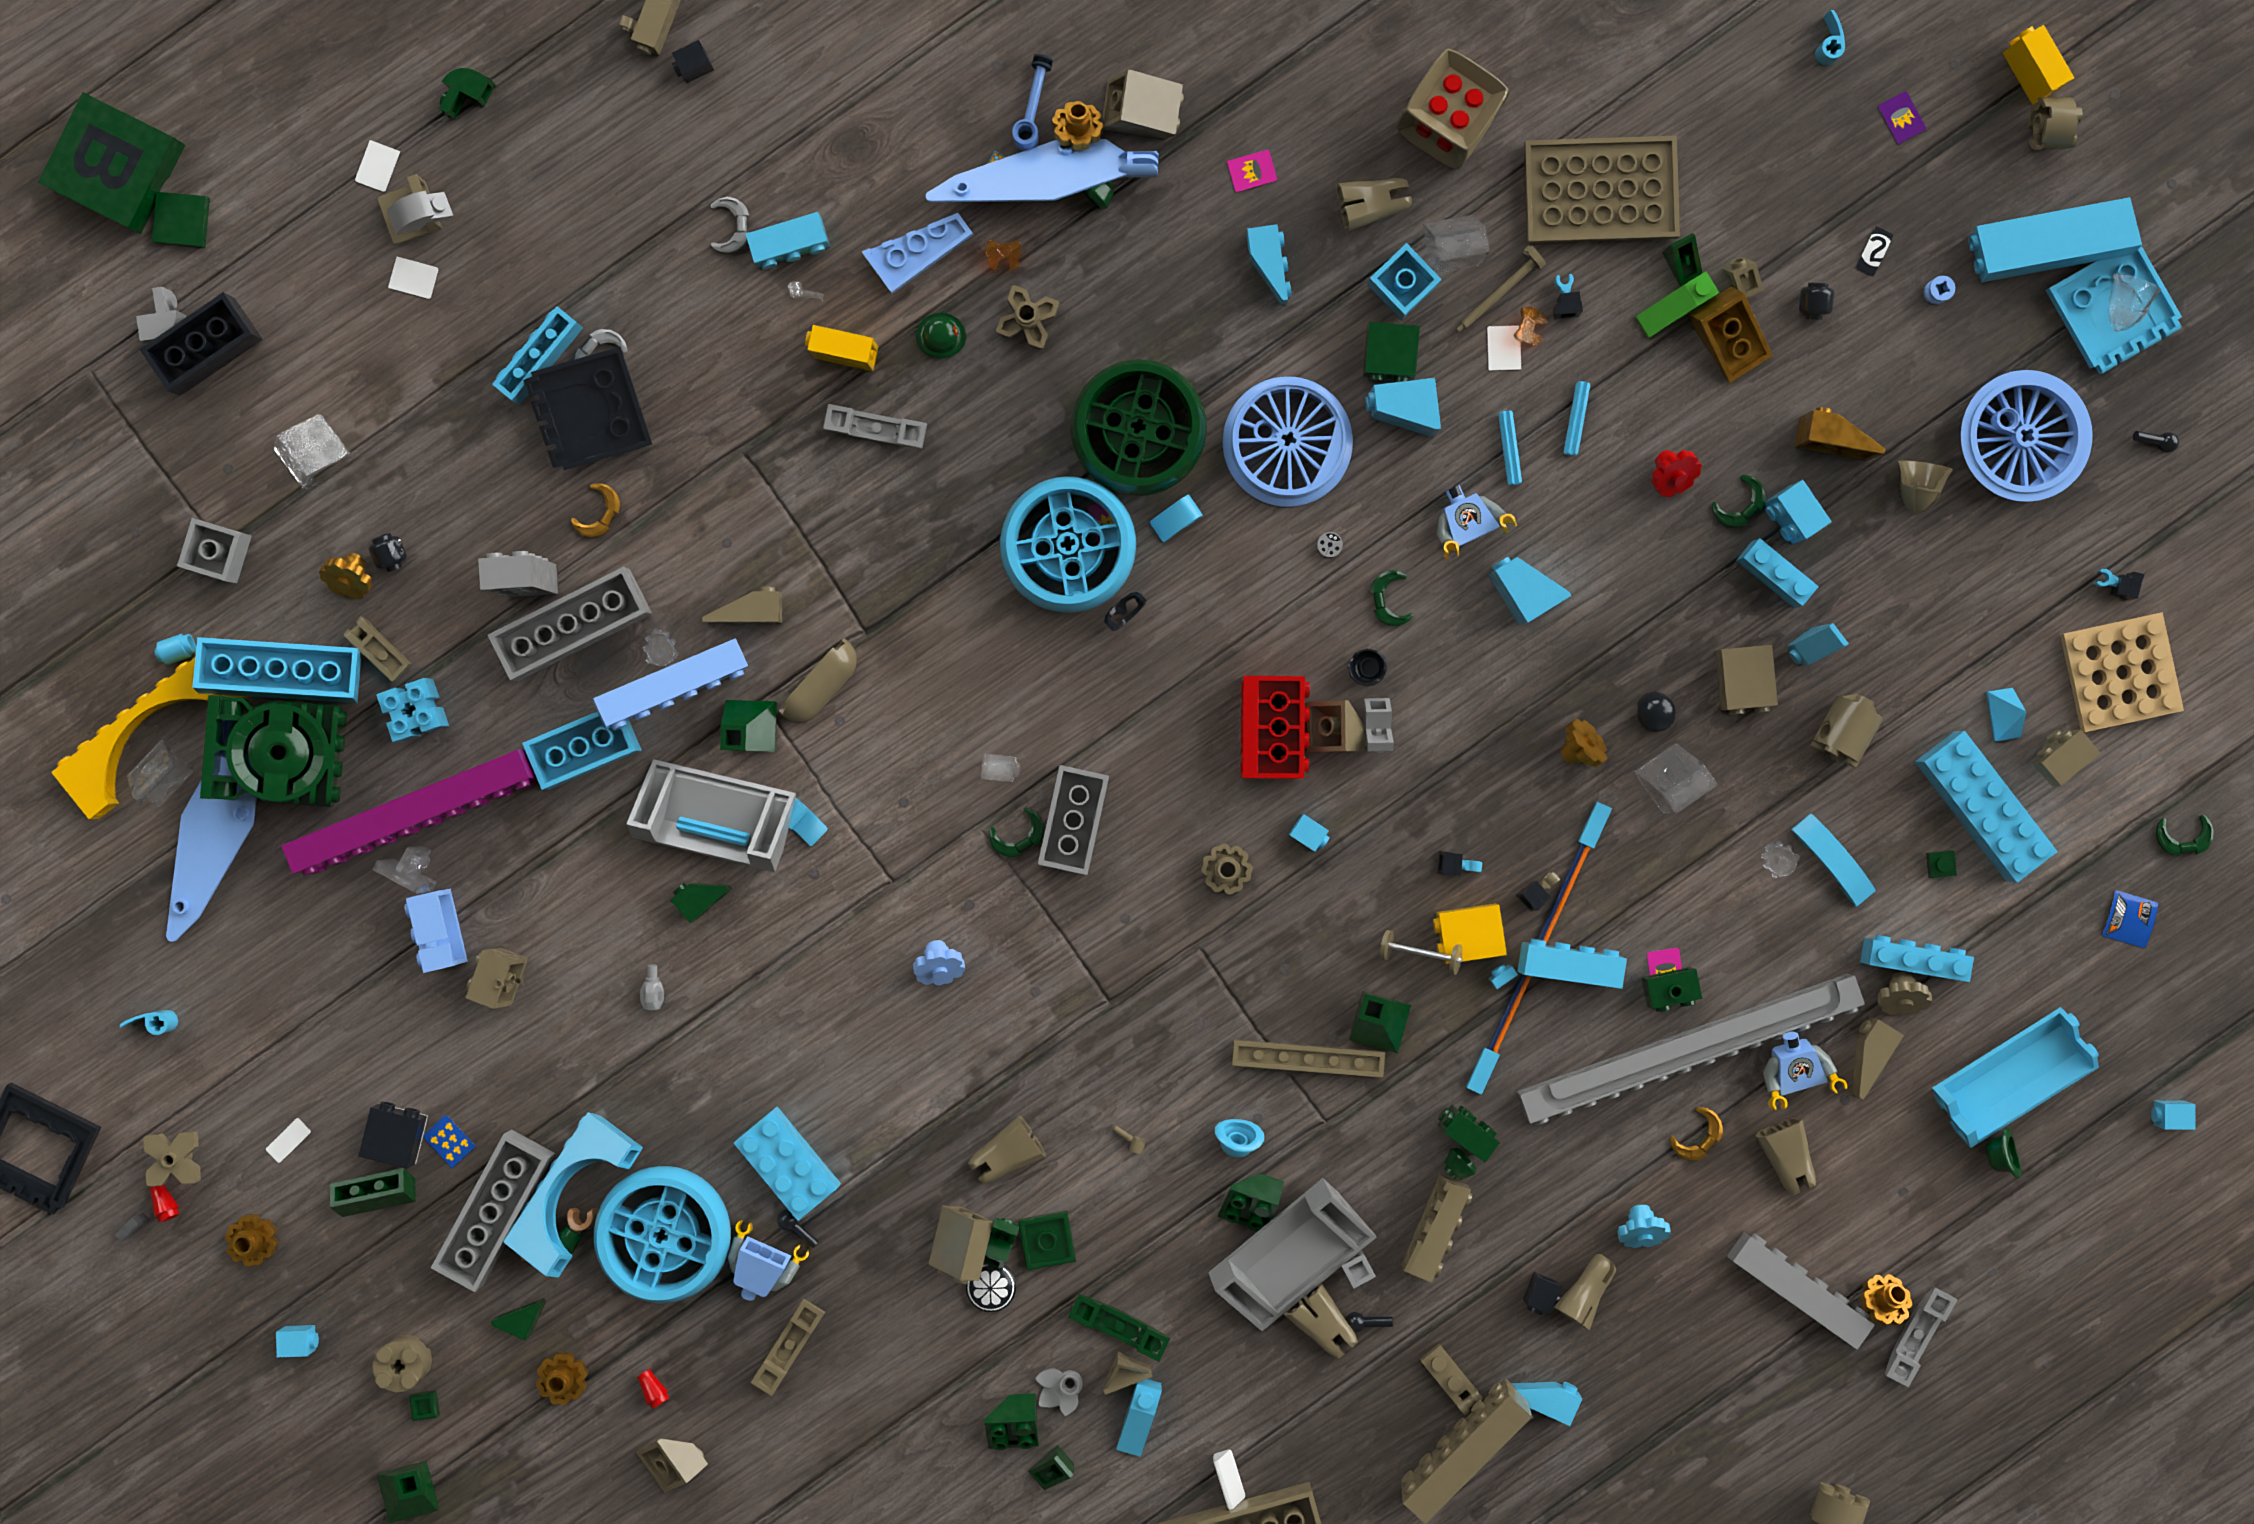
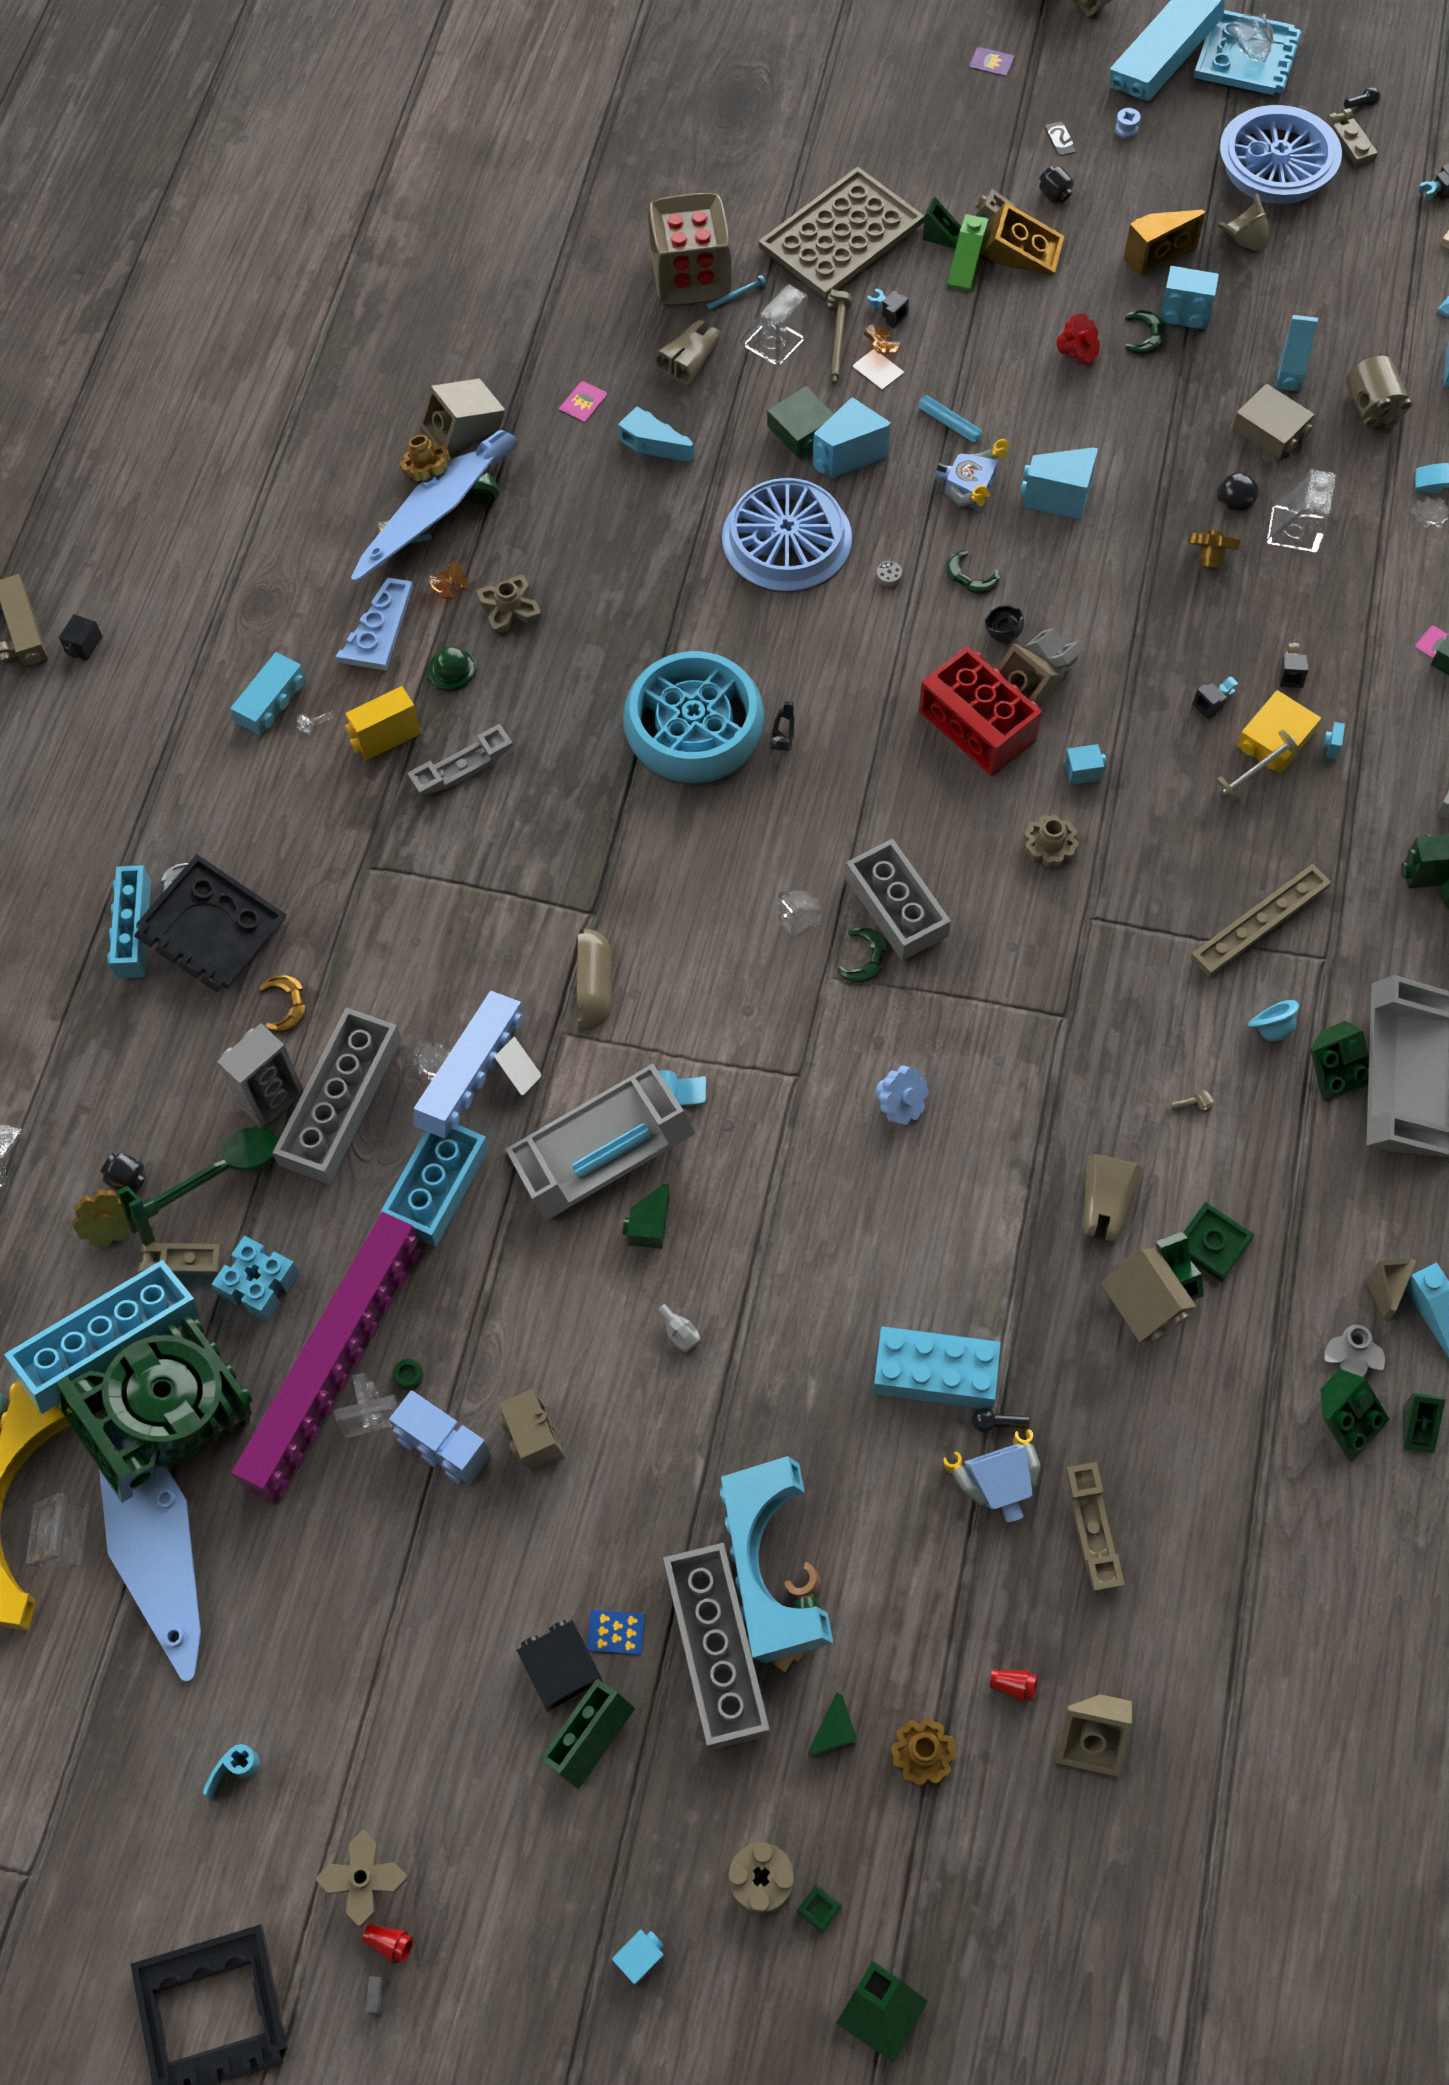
camera: 45 degrees left, 25 degrees down
pearl gold plant [225,1214,279,1267] -> none
white sticker [266,1118,311,1163] -> none
medium azure wheel [594,1166,731,1303] -> none
dark tan slope [702,587,782,623] -> none
light grey piece [711,197,749,254] -> none
dark green slope [720,700,777,752] -> none
dish [966,1264,1016,1312] -> none
medium blue piece [1012,54,1053,151] -> none
dark green slope [1068,1294,1170,1362] -> none
dark green wheel [1070,359,1207,496] -> none
medium azure panel [1150,494,1203,542] -> none
dark green slope [1349,991,1411,1054] -> none
medium azure brick [1367,243,1442,321] -> none
piece [1466,802,1612,1095] -> none
medium azure brick [1517,939,1627,989] -> none
medium azure axle [1564,381,1590,456] -> none
medium azure brick [1736,538,1819,608] -> none
medium azure panel [1815,10,1845,66] -> none
none -> dark green piece [117,1127,278,1247]
none -> dark green tile [393,1359,424,1391]
none -> white sticker [494,1036,541,1095]
none -> medium azure piece [707,275,766,310]
none -> dark tan plate [1326,108,1378,166]

